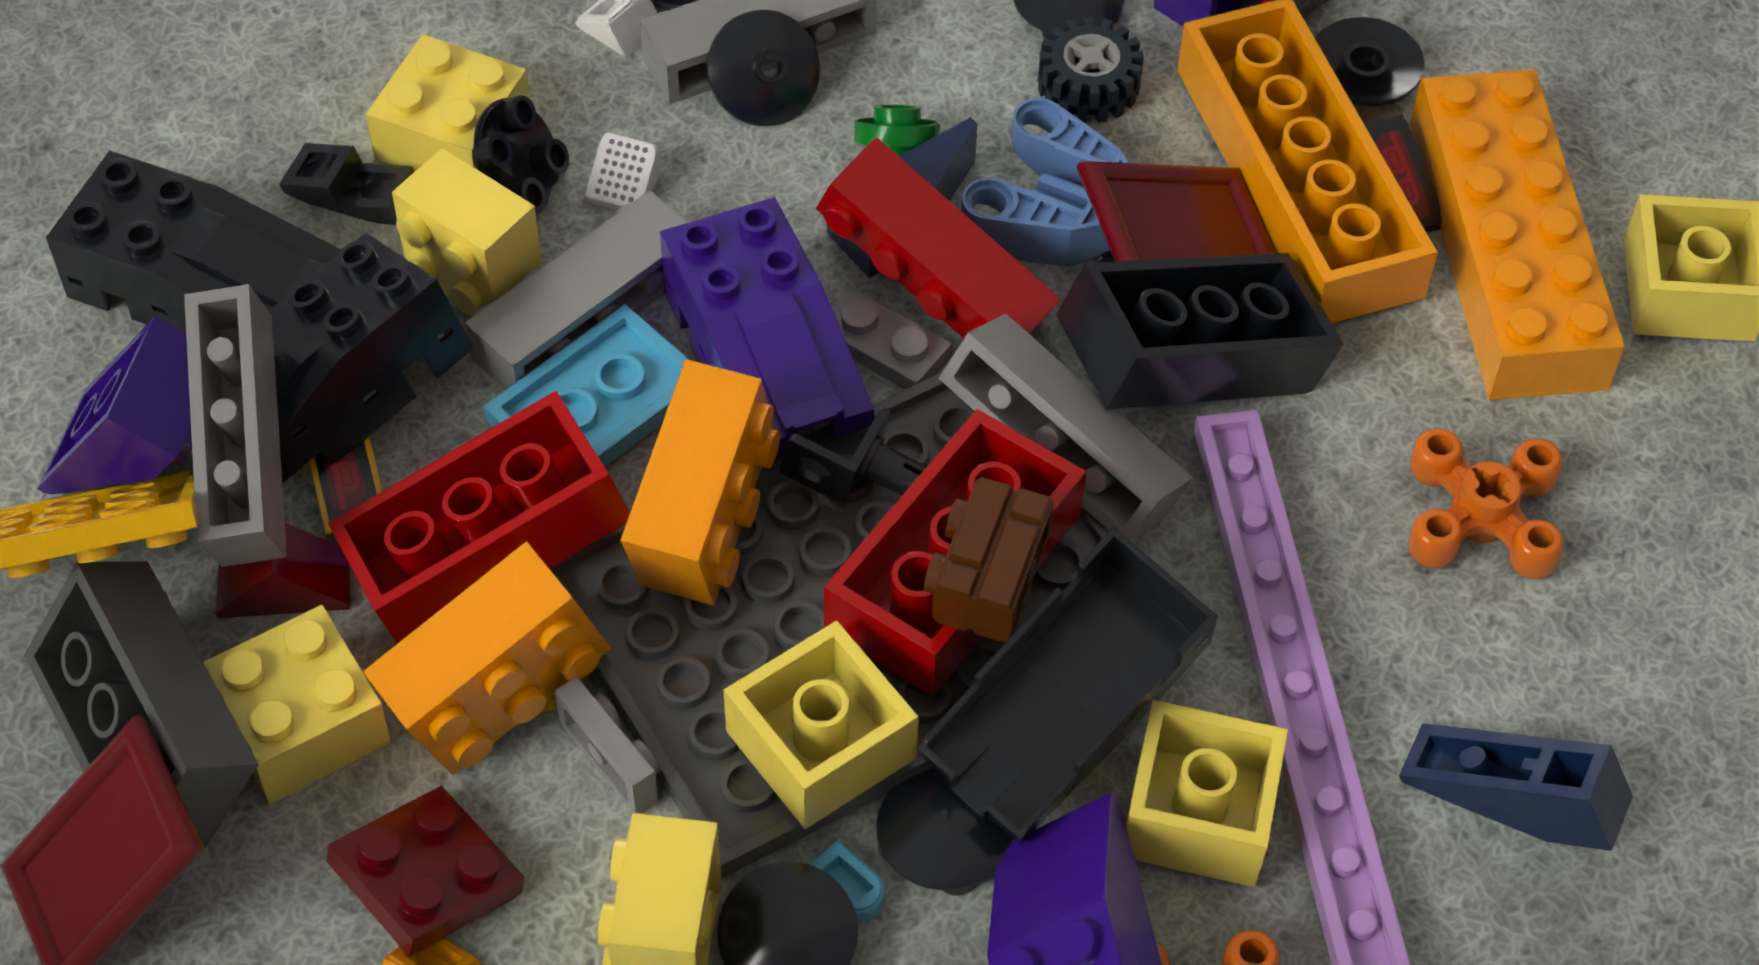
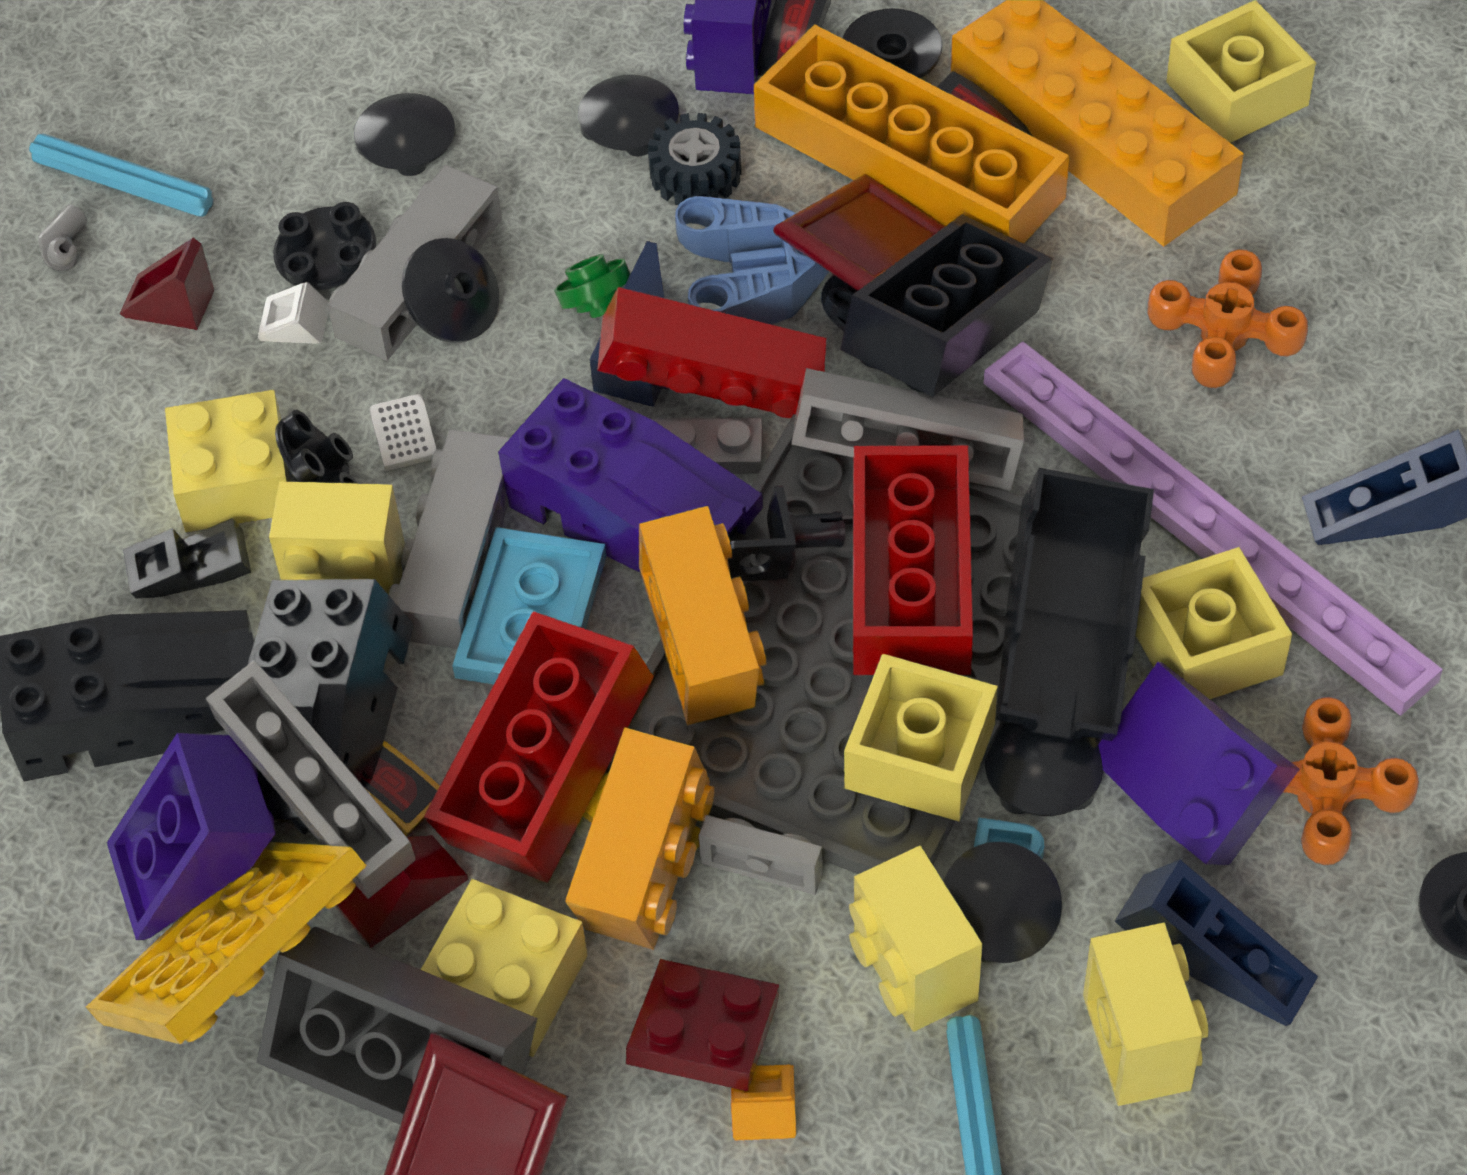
camera: 30 degrees left, 0 degrees up
reddish brown brick [924,477,1054,643] -> none

